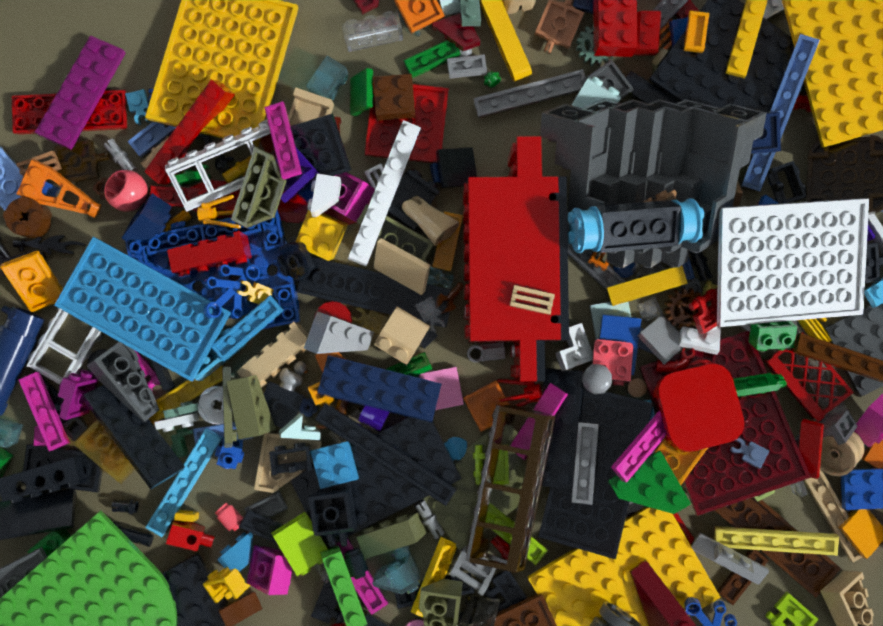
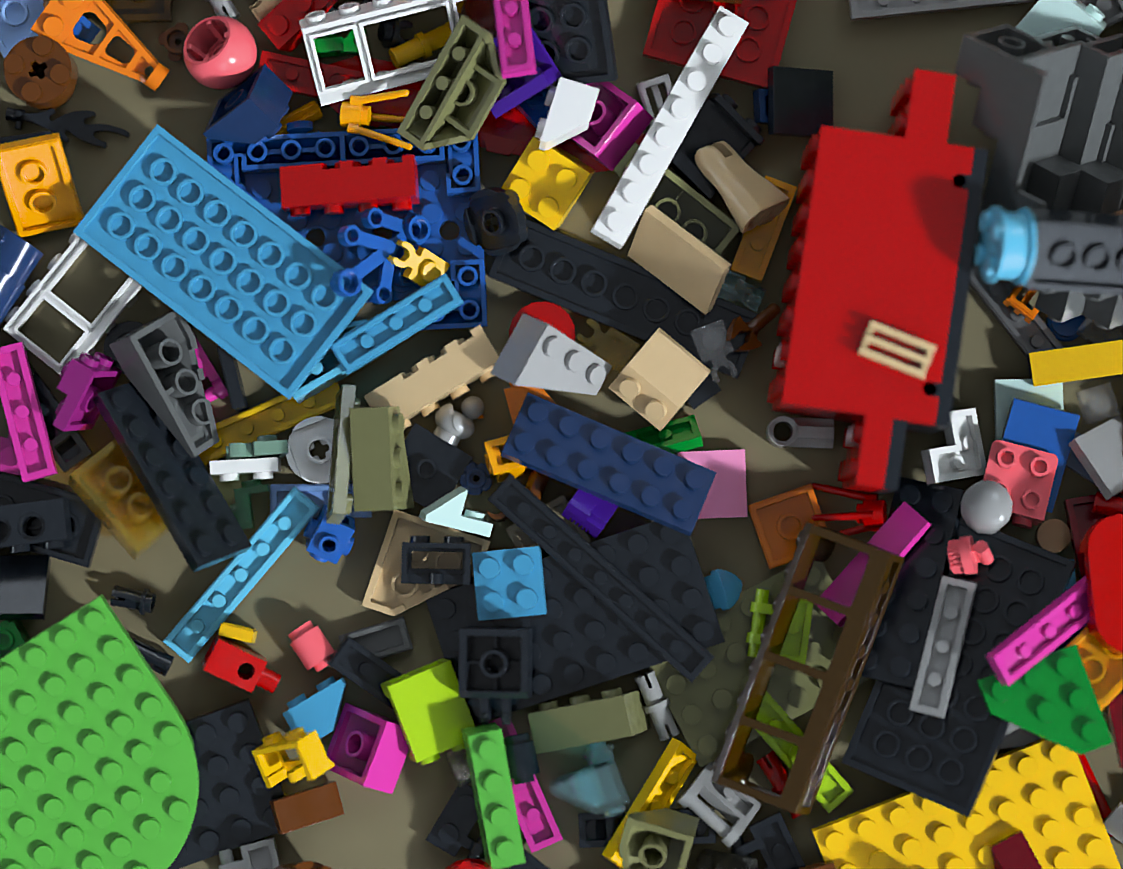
camera: 10 degrees right, 0 degrees up
none -> coral piece [947,535,994,575]

